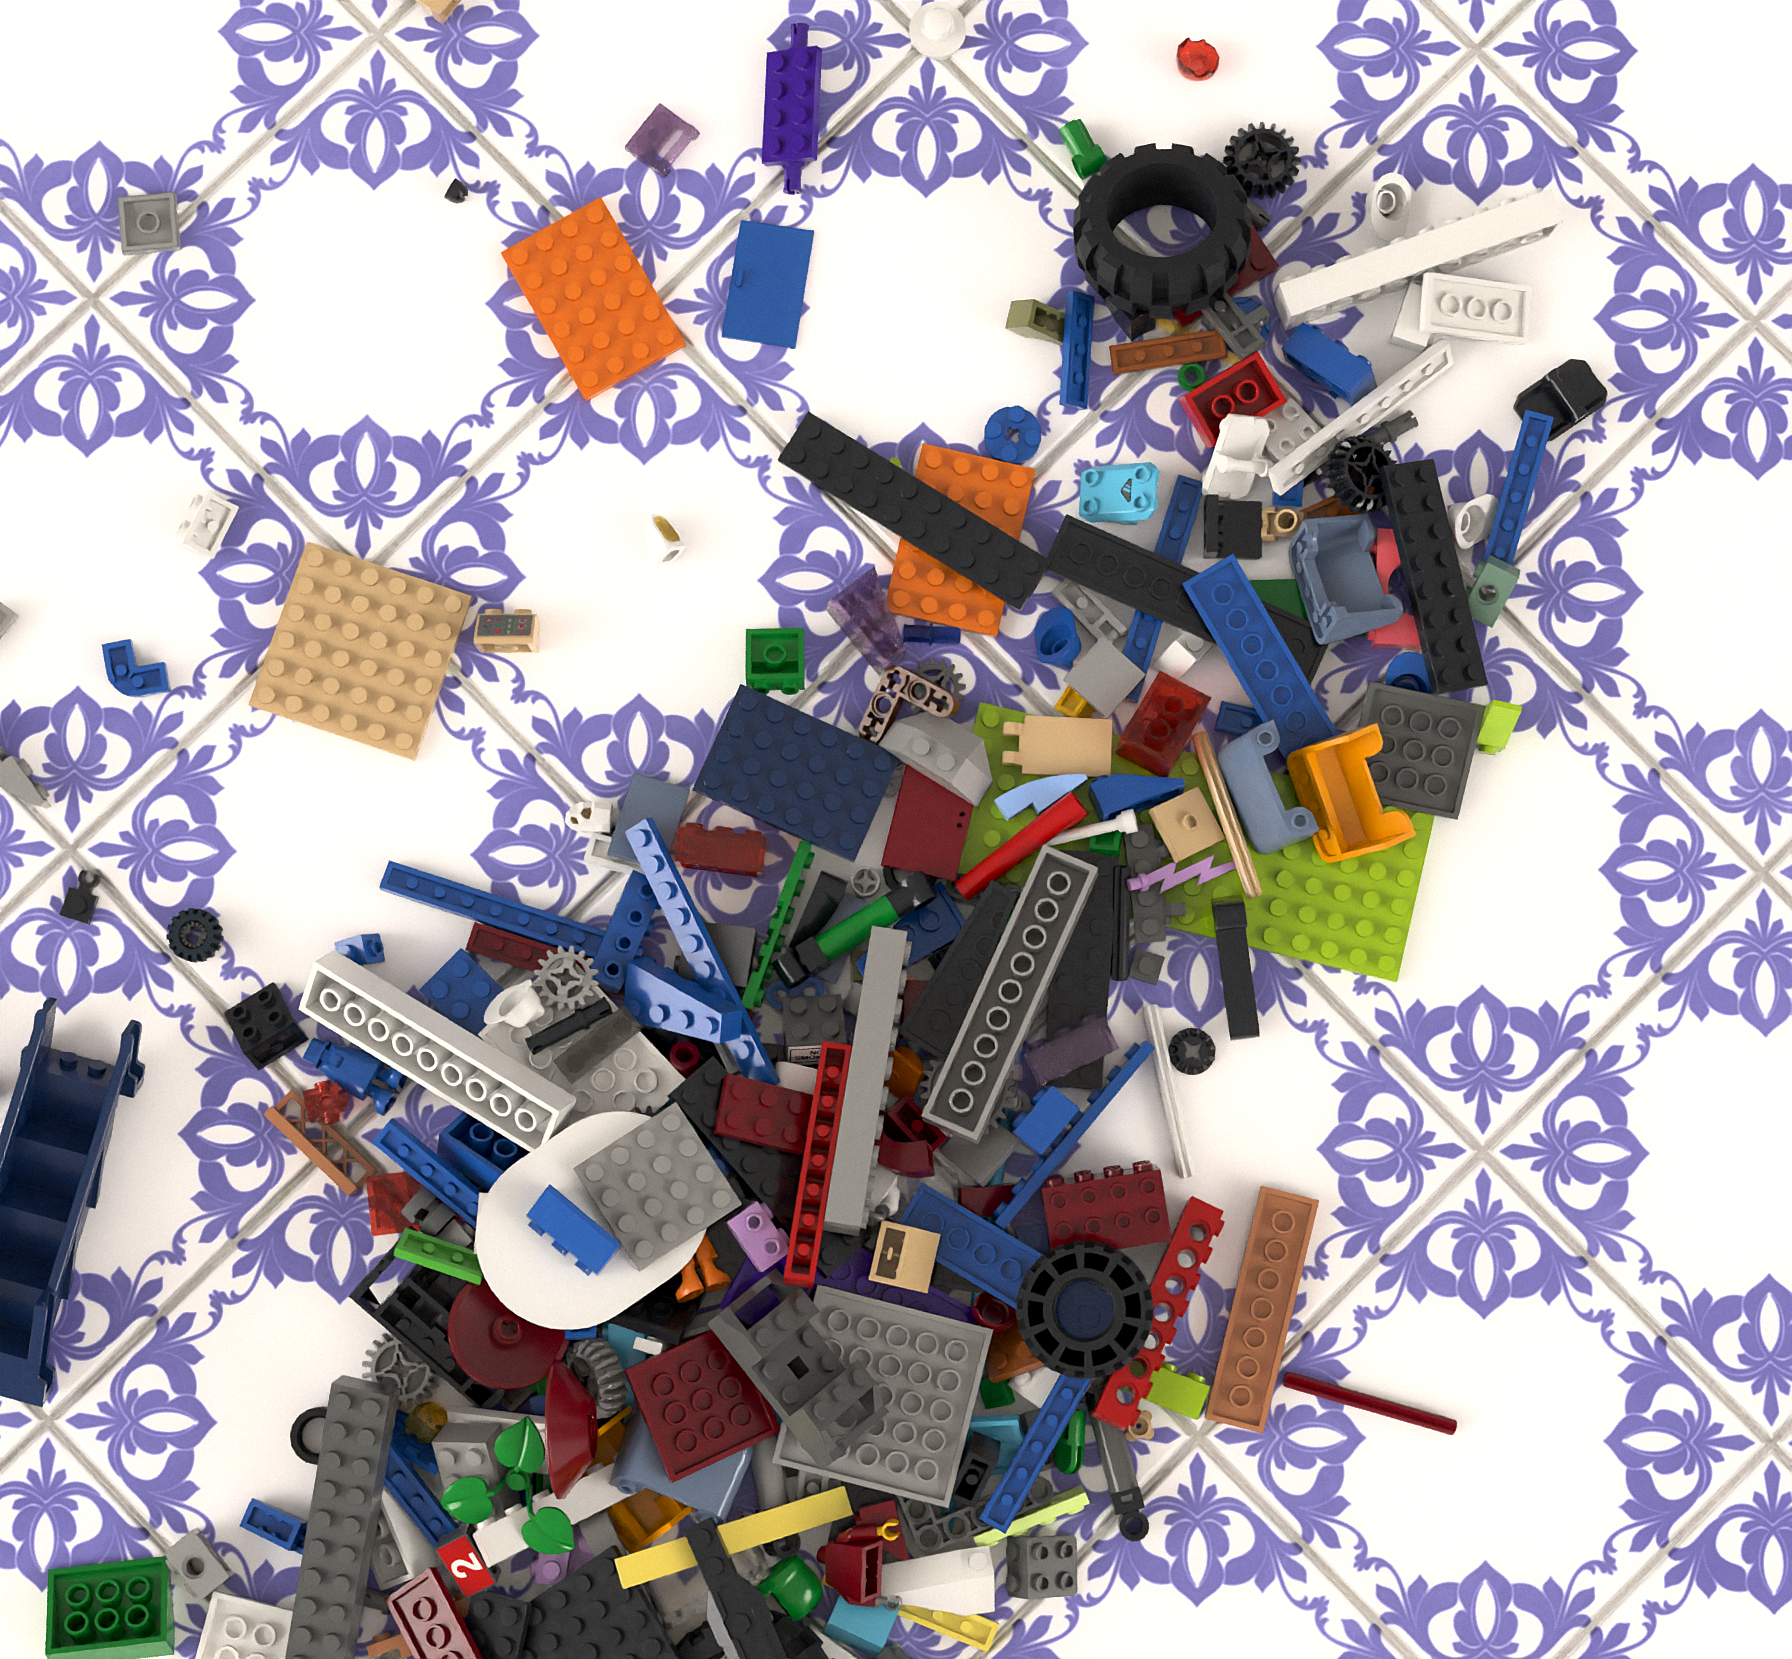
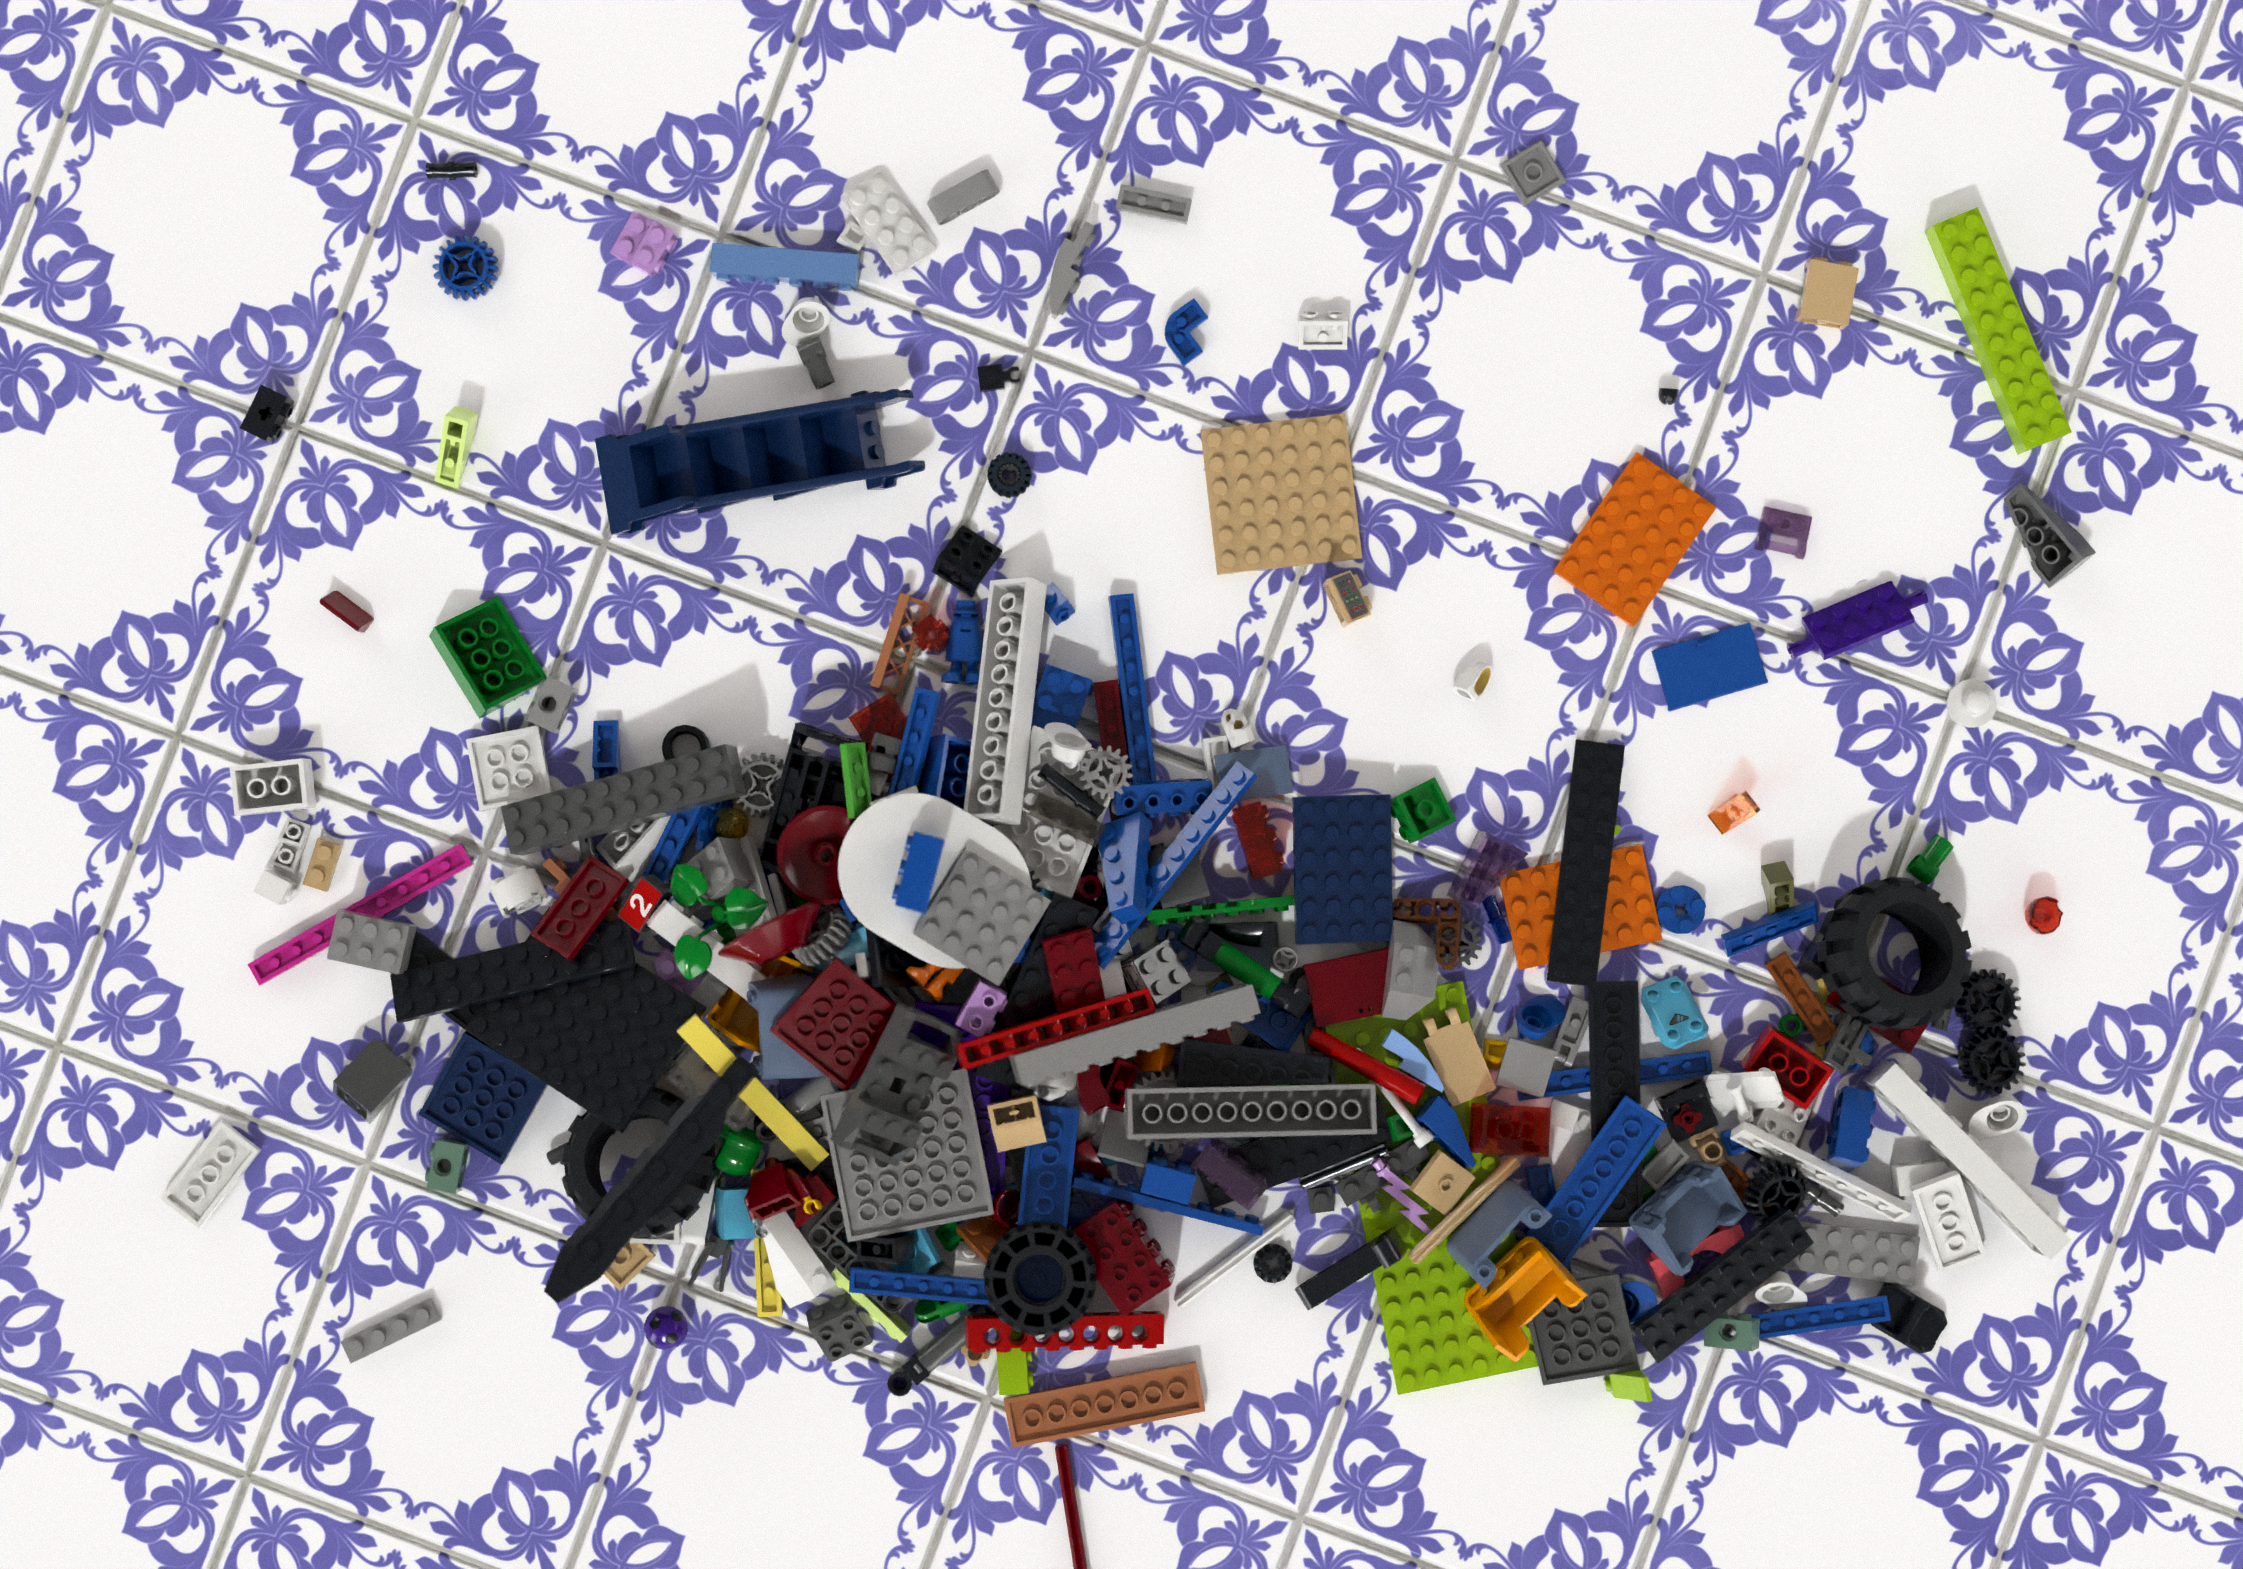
camera: 70 degrees right, 5 degrees up
none -> light grey tile [767,873,794,916]
none -> light grey tile [1642,1138,1690,1191]
none -> dark red plate [1673,1104,1702,1133]
none -> clear orange slope [1707,790,1761,835]
none -> light grey plate [1783,1220,1920,1286]
none -> black gear [1957,1028,2026,1094]

